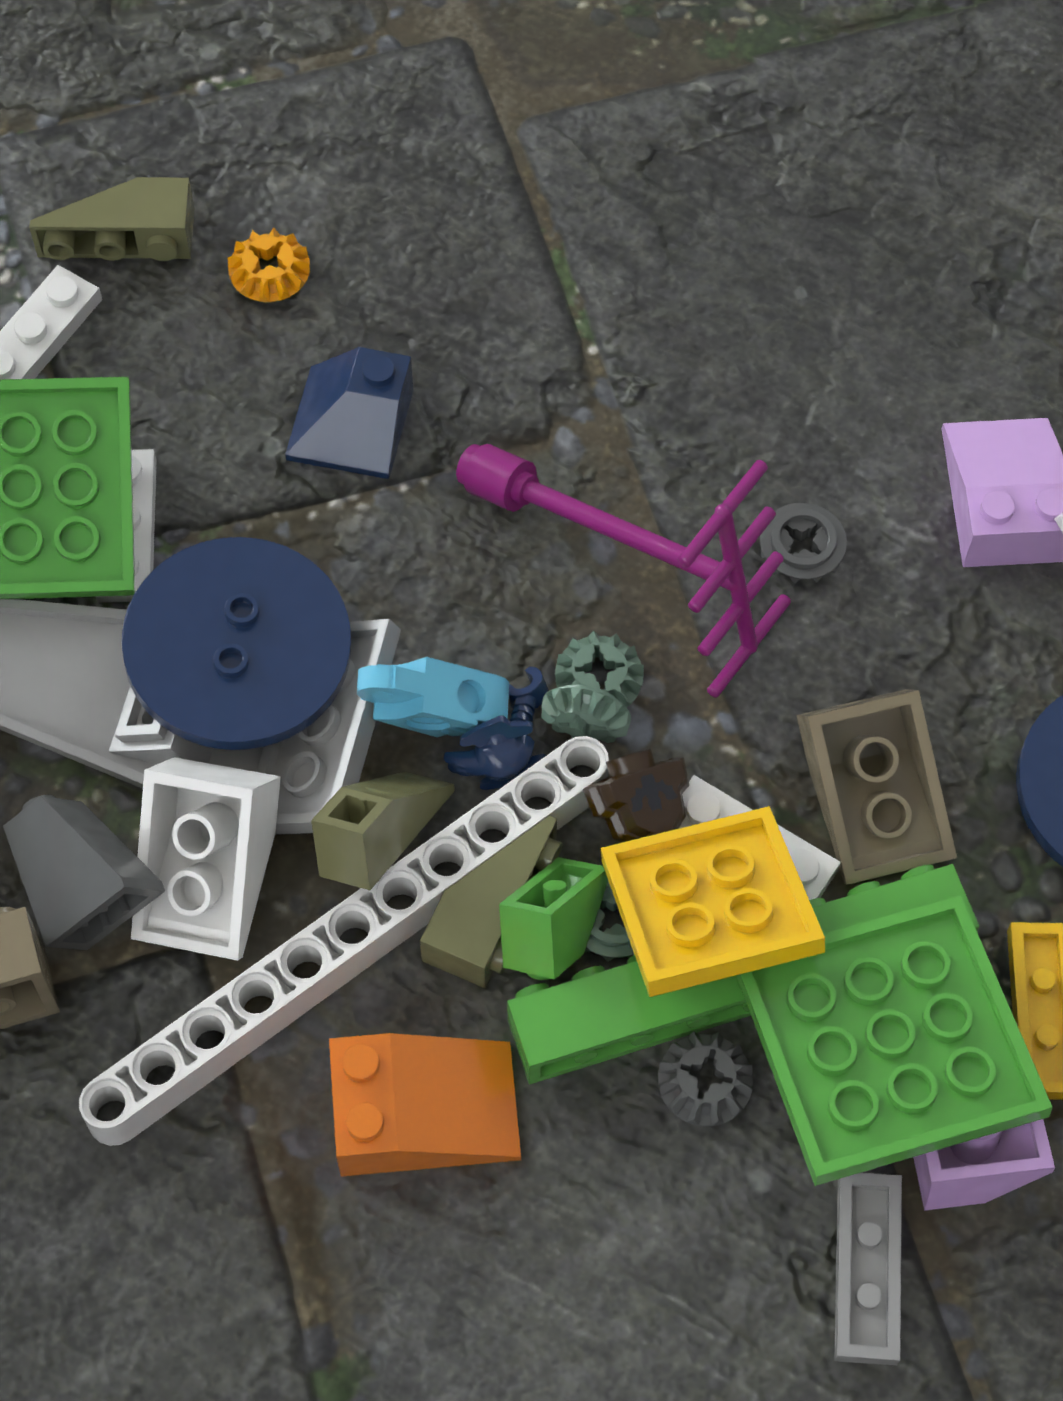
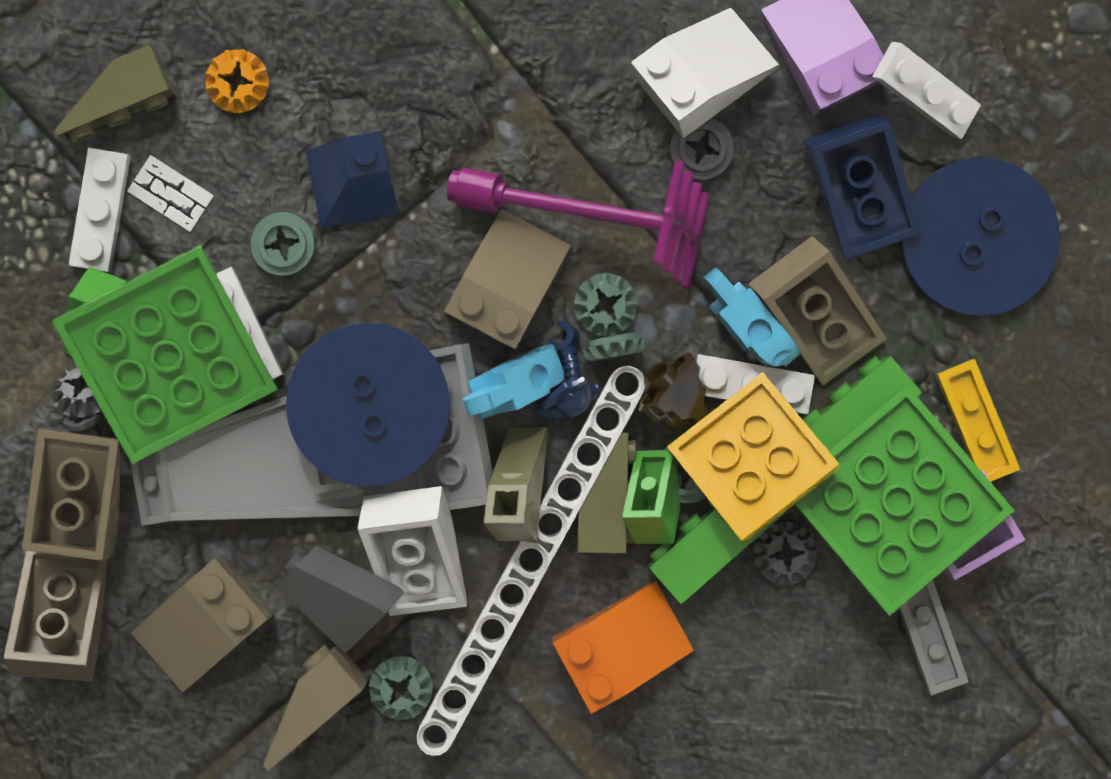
camera: 20 degrees left, 25 degrees up
none -> white sticker [127,155,214,232]
none -> sand green gear [251,212,315,276]
none -> sand green gear [369,656,433,721]
none -> dark tan slope [444,208,571,350]
none -> white slope [631,8,779,139]
none -> medium azure piece [703,268,801,368]
none -> dark blue slope [803,114,921,260]

